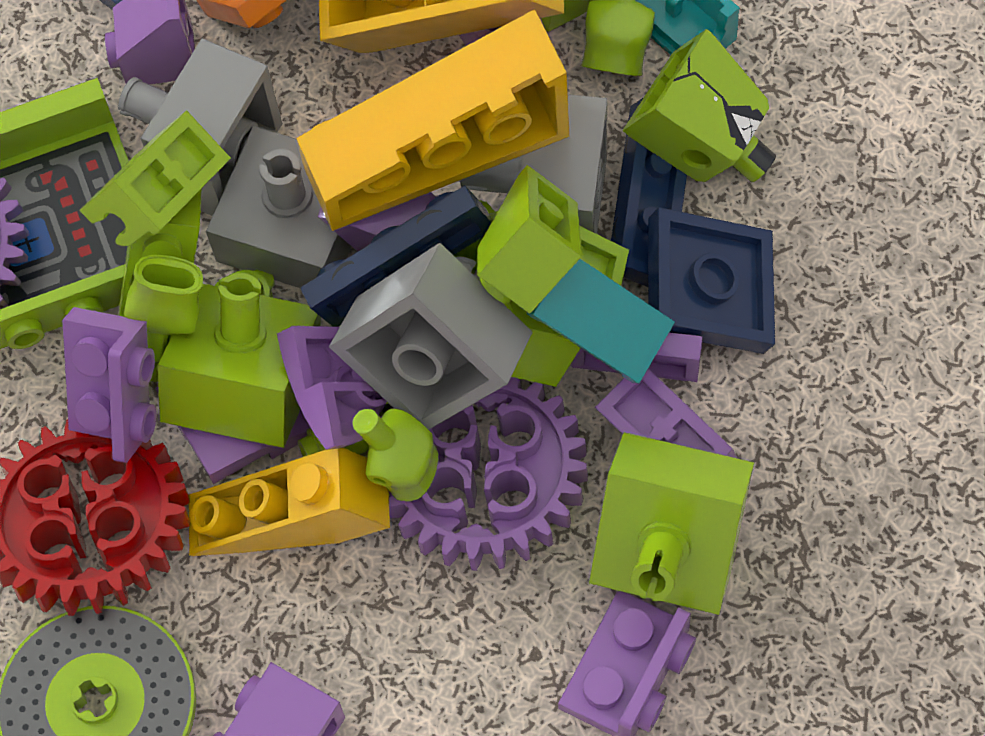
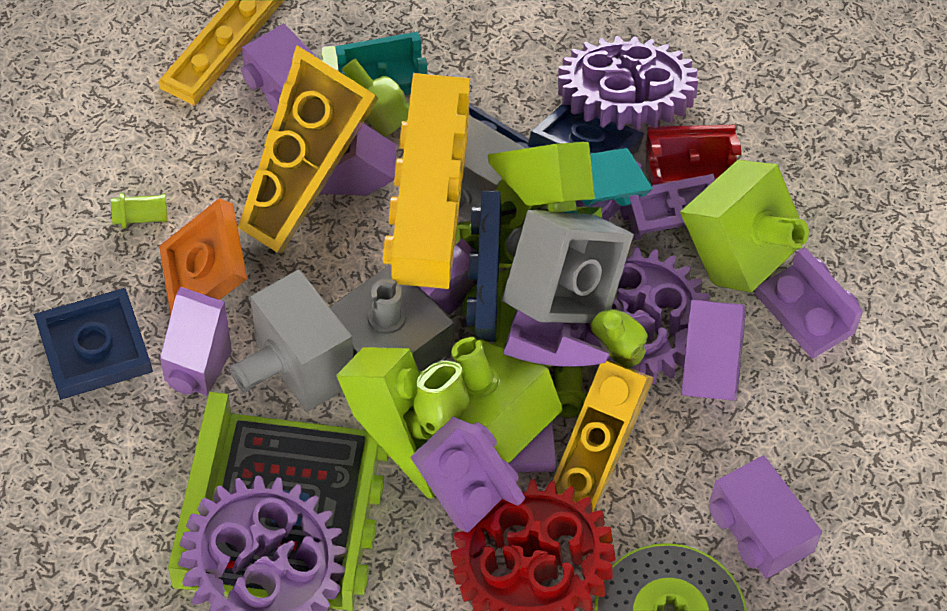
camera: 70 degrees left, 10 degrees down
lime hinge [79,110,231,246] -> none
lime torso [623,29,776,182] -> none
none -> medium lavender gear [558,36,698,130]
none -> red hinge [645,124,742,186]
none -> medium lavender hinge [681,300,746,401]

